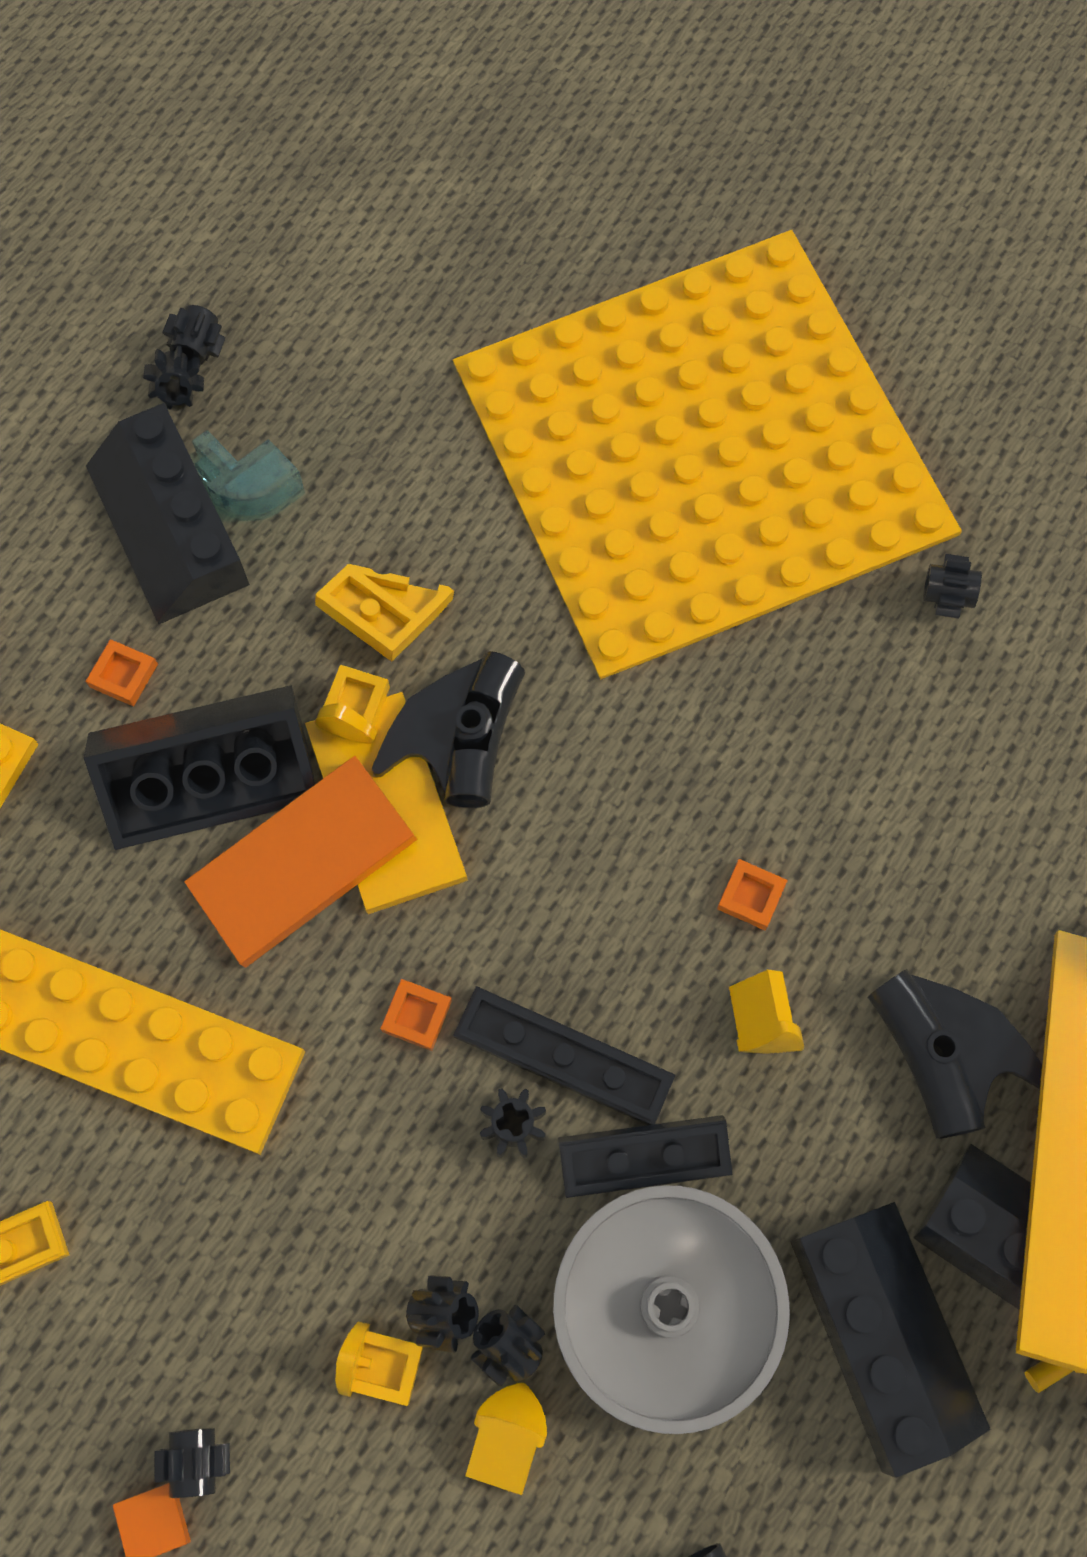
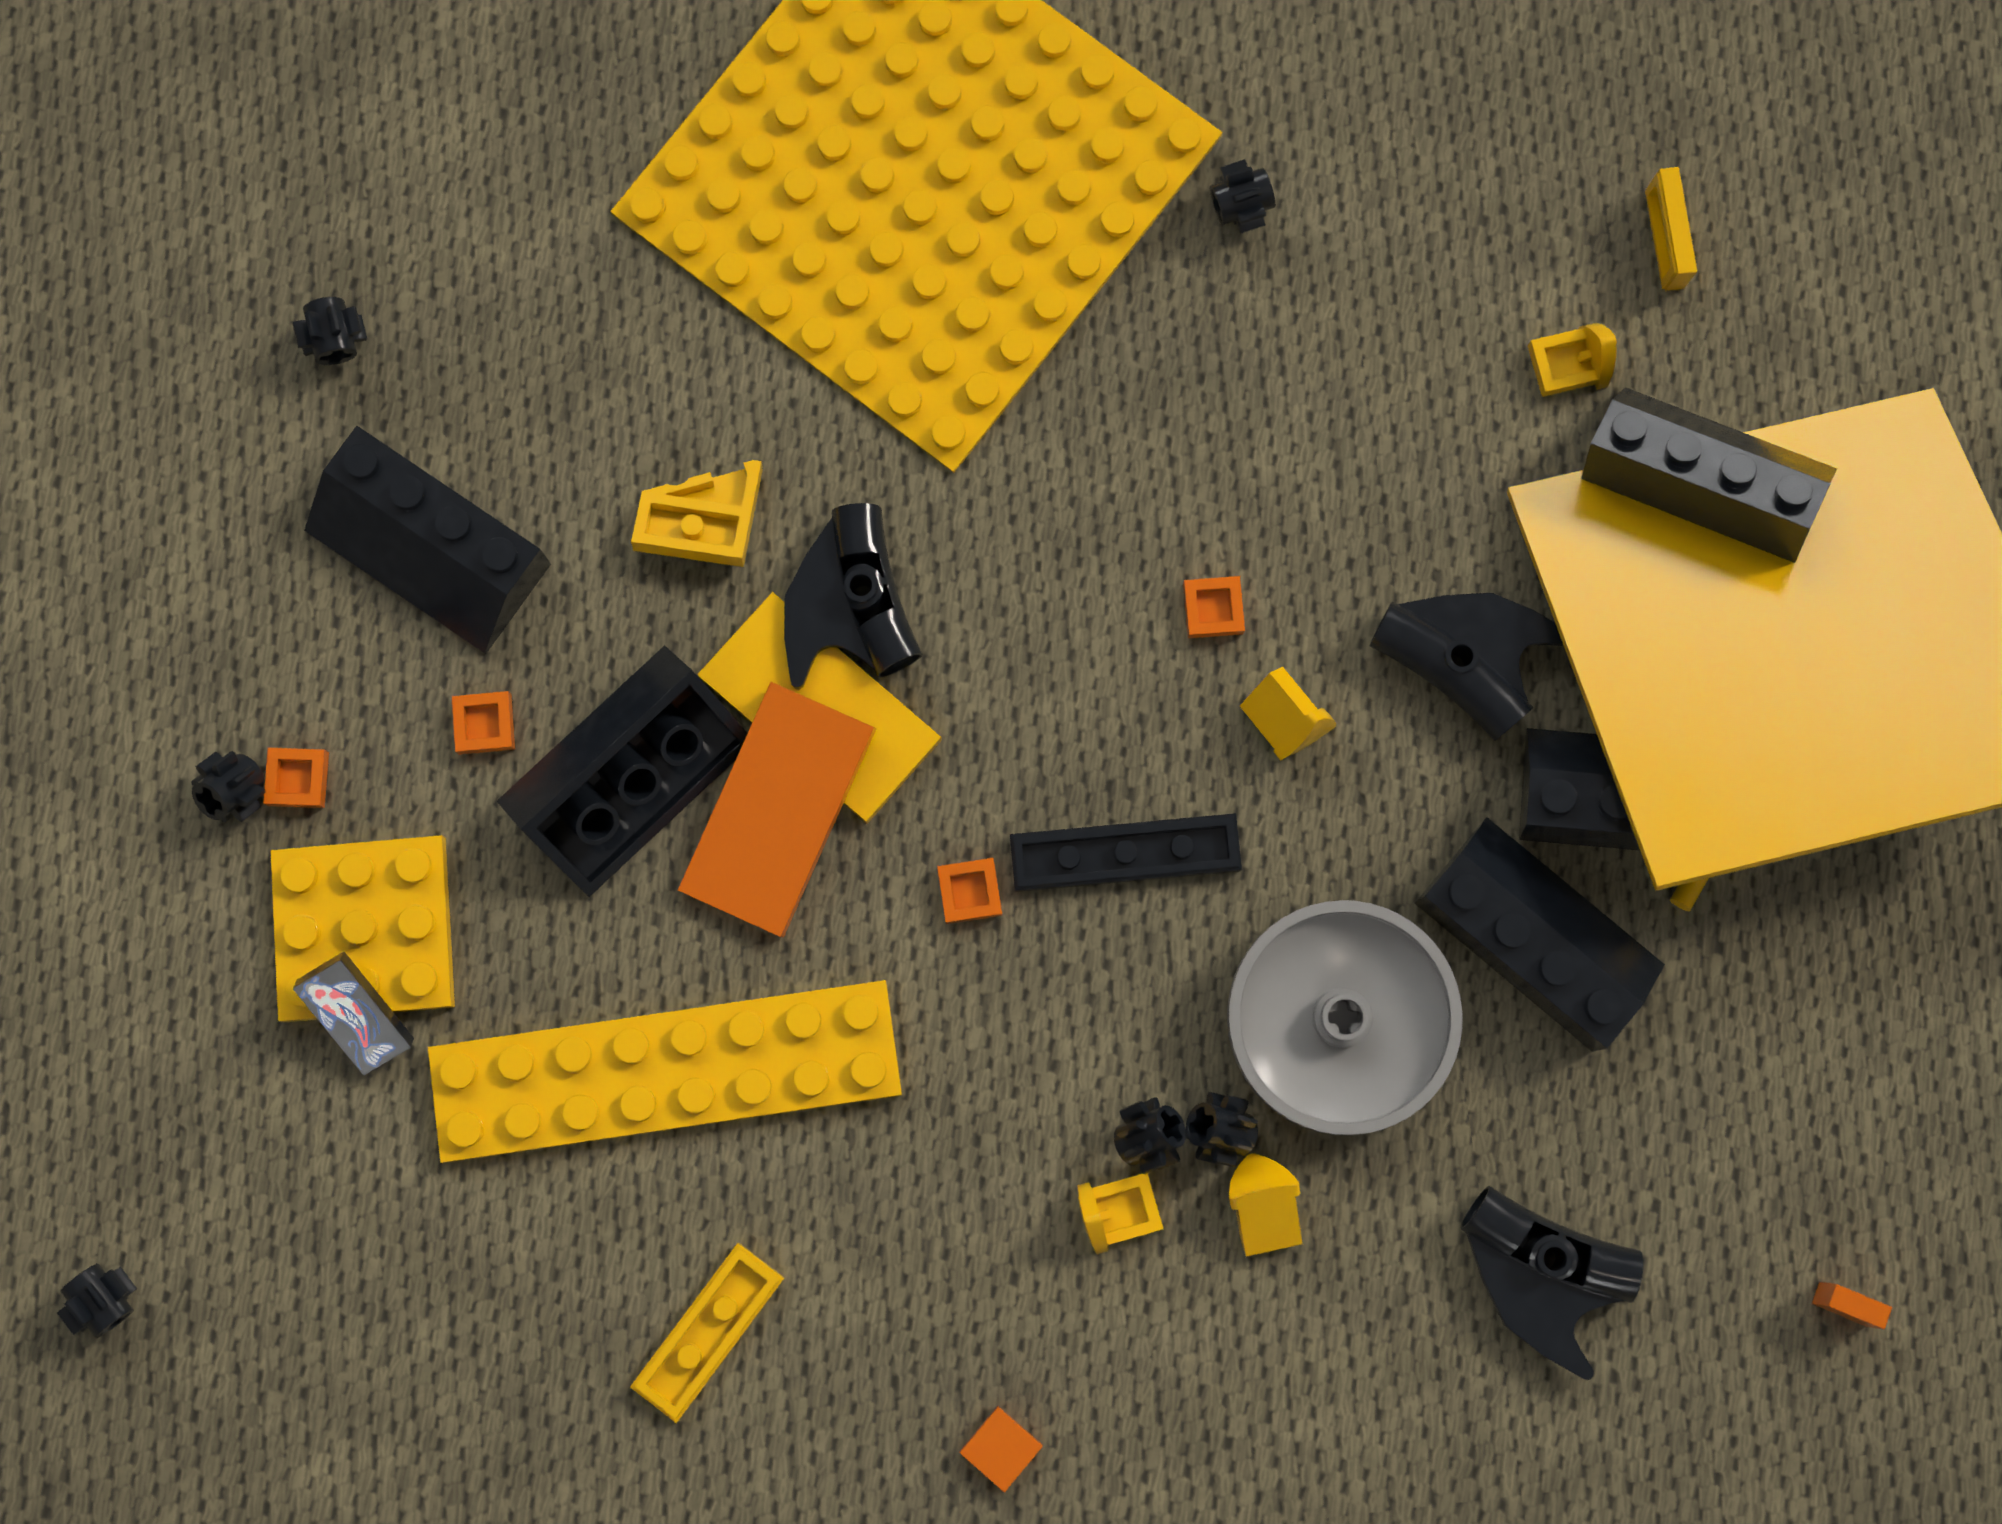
camera: 30 degrees left, 10 degrees up
black gear [143,346,204,410] -> none
black gear [154,1428,230,1498] -> none
clear light blue brick [192,430,305,521] -> none
yellow tile [315,665,390,743] -> none
black gear [480,1088,546,1158] -> none
black tile [558,1115,733,1198] -> none

